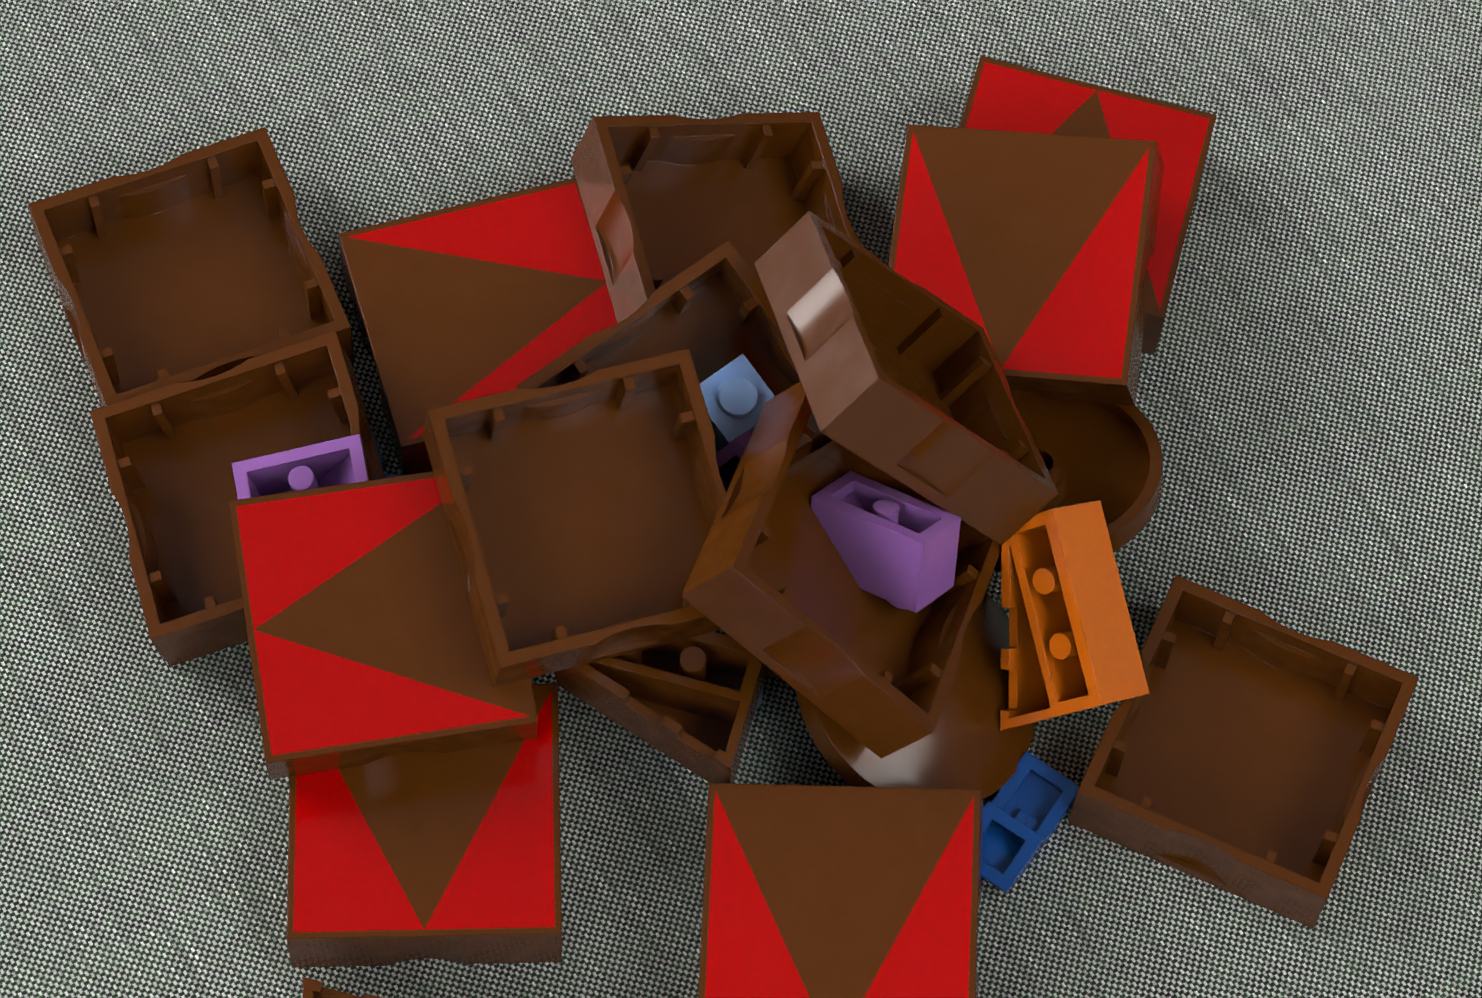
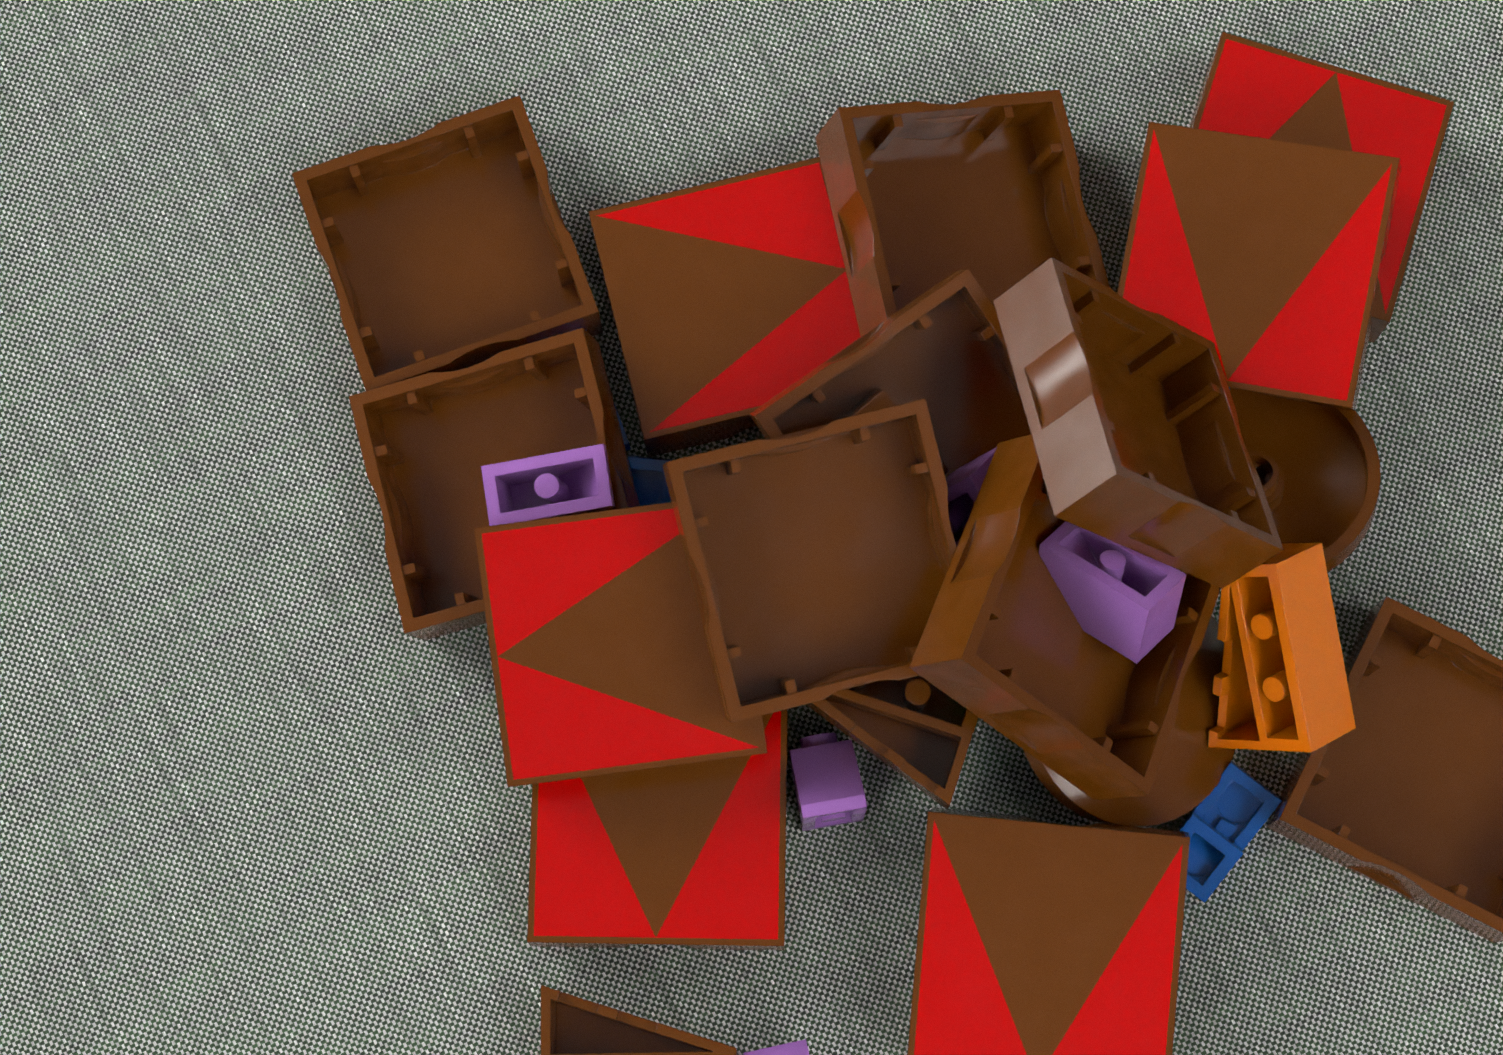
camera: 10 degrees right, 15 degrees up
light blue brick [700,354,775,454] -> none
none -> medium lavender slope [789,733,867,831]

